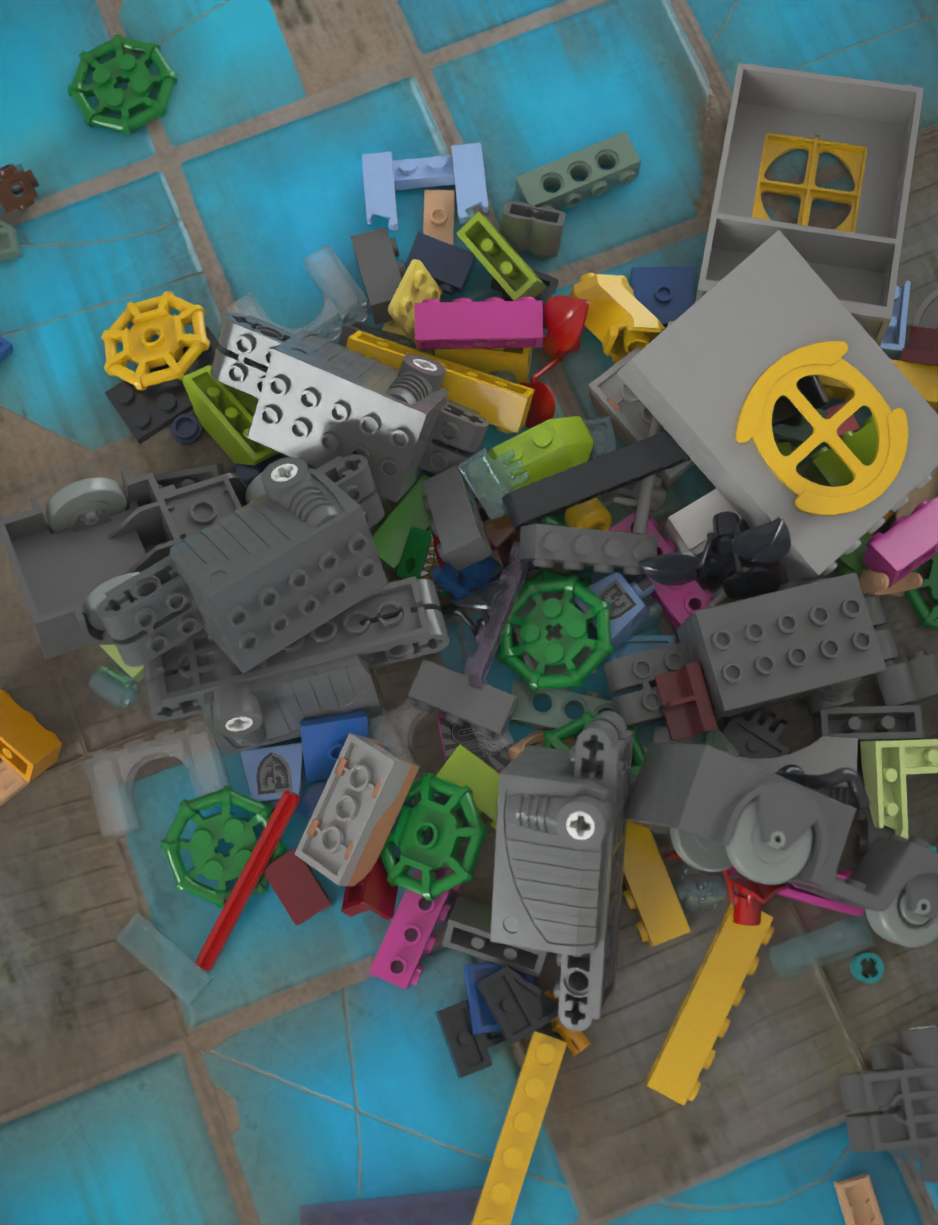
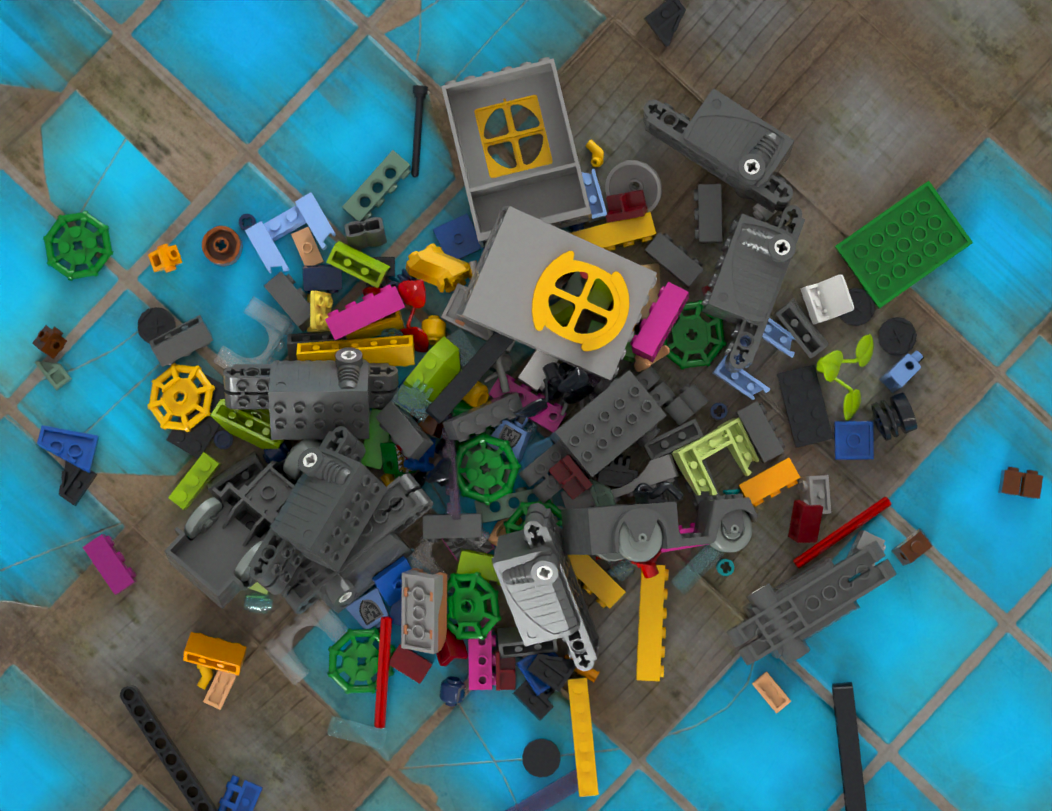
camera: 30 degrees left, 10 degrees up
none -> black tile [138,307,176,344]
none -> light orange brick [148,244,183,273]
none -> dark grey brick [149,315,213,367]
none -> lime brick [168,452,222,510]
none -> dark orange brick [202,226,243,266]
none -> dark blue bush [239,214,257,231]
none -> black piece [411,85,428,178]
none -> yellow head [421,315,446,345]
none -> dark blue head [440,676,466,706]
none -> dark red panel [496,651,516,691]
none -> black tile [522,738,561,777]
none -> yellow arm [585,139,604,168]

